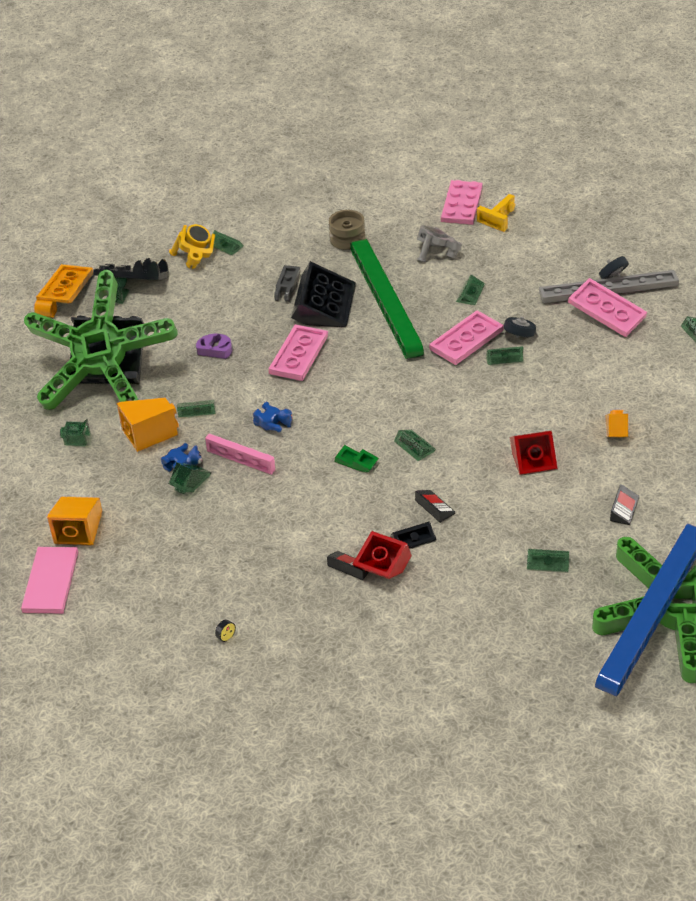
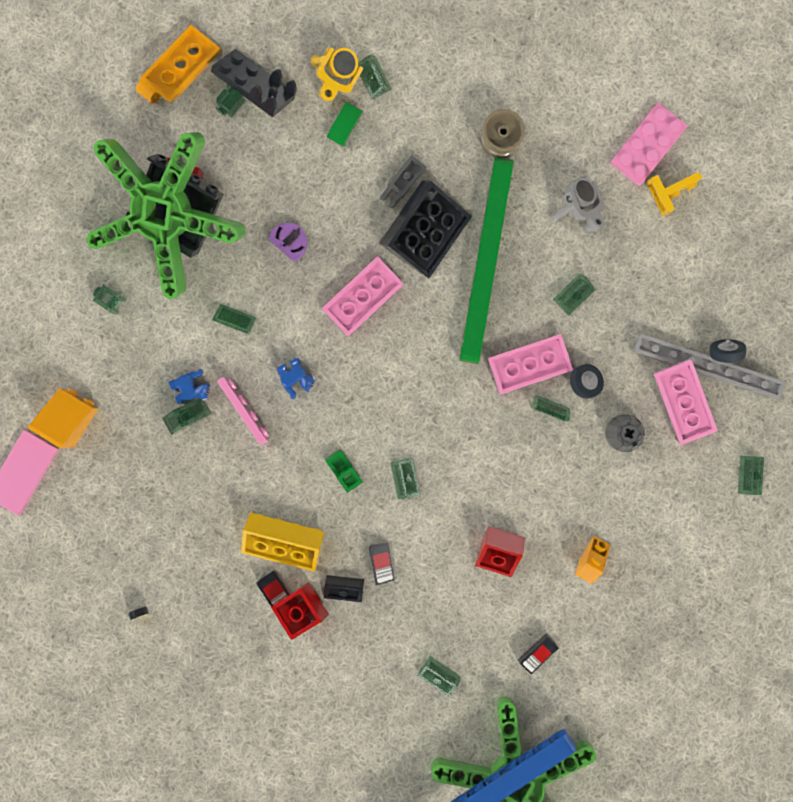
camera: 20 degrees right, 45 degrees up
light orange slope [117,398,179,452] -> none
none -> yellow slope [241,512,325,572]
none -> green slope [327,102,363,146]
none -> dark grey piece [605,414,645,452]

